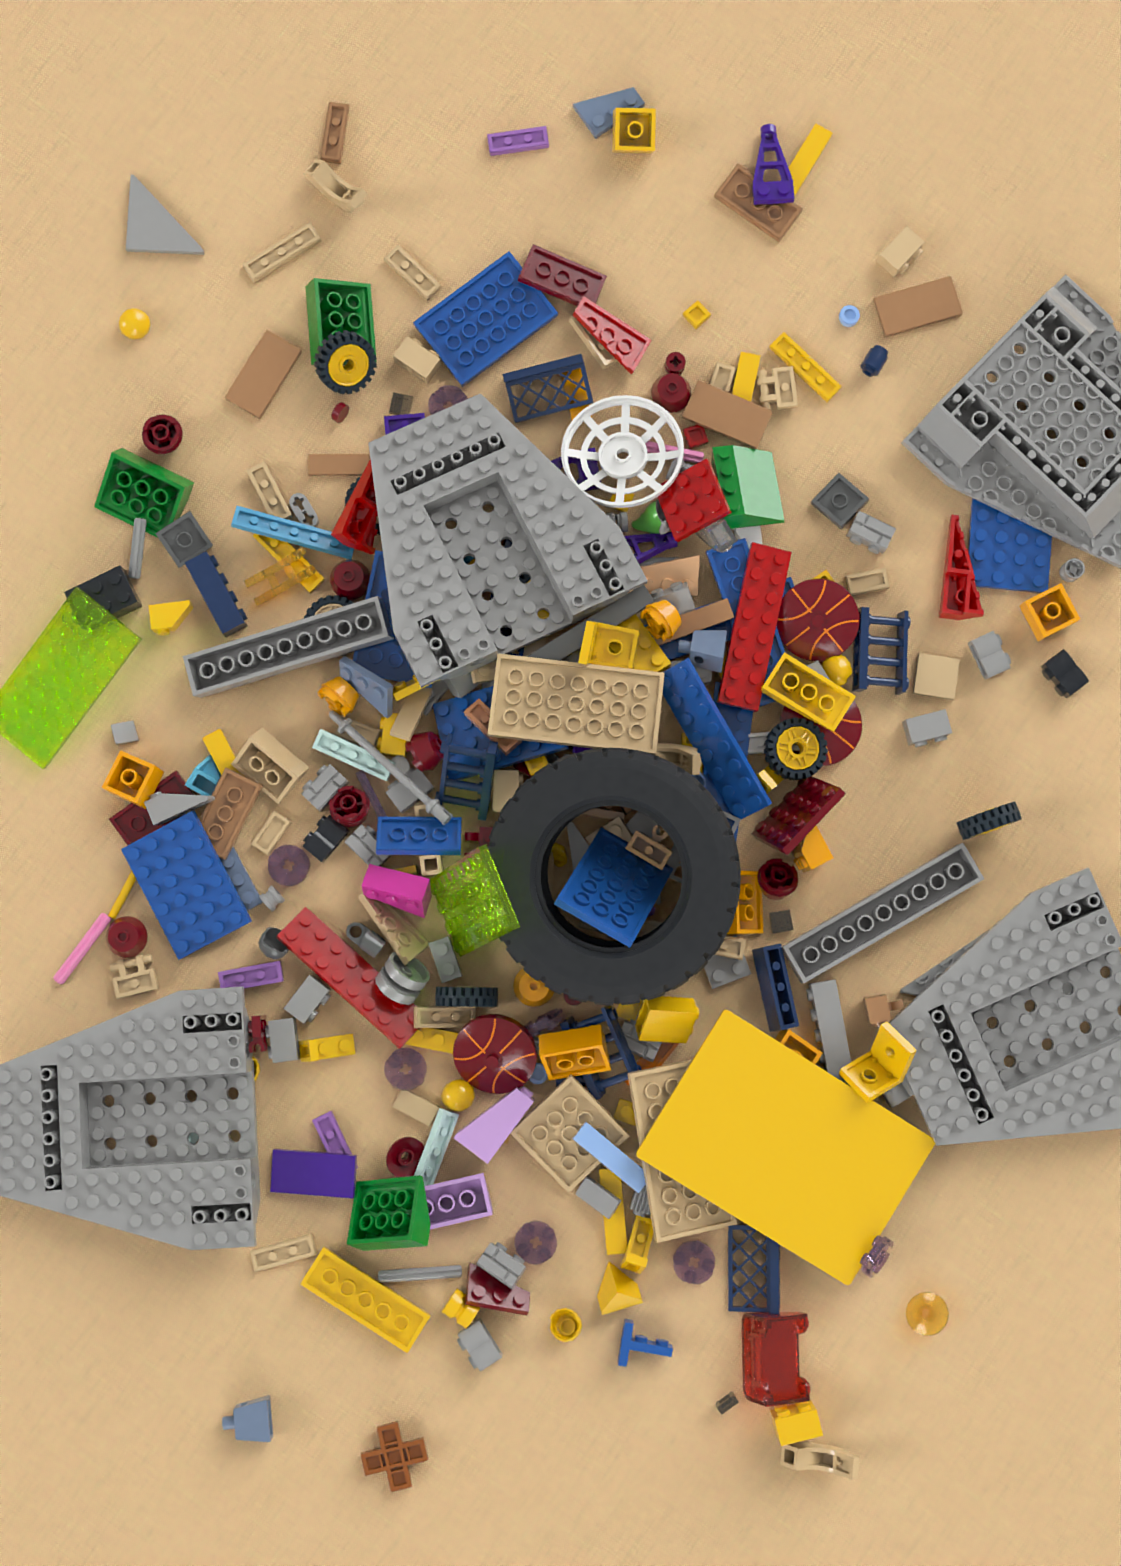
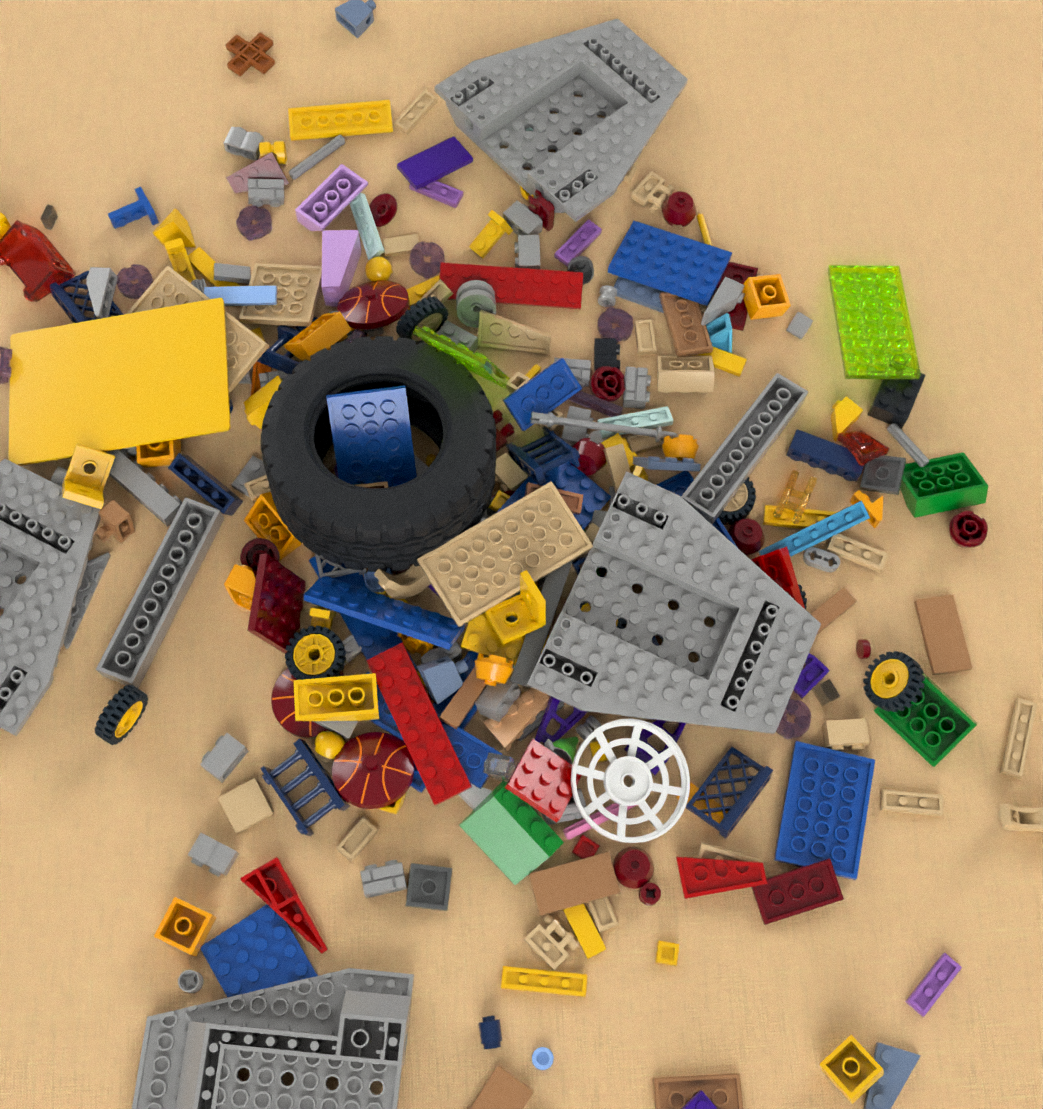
camera: 140 degrees right, 15 degrees down
bright pink axle [53,913,111,984] -> none
dark grey piece [346,922,386,958] -> none
green slope [347,1175,431,1251] -> none
dark pink wedge [362,864,432,919] -> none
yellow hair [550,1308,582,1342] -> none
clear smoke tile [769,909,793,933] -> none
black brick [1041,649,1089,698] -> none
none -> light grey slope [86,267,118,319]
none -> clear red plate [837,430,889,466]
none -> light orange slope [849,490,883,528]

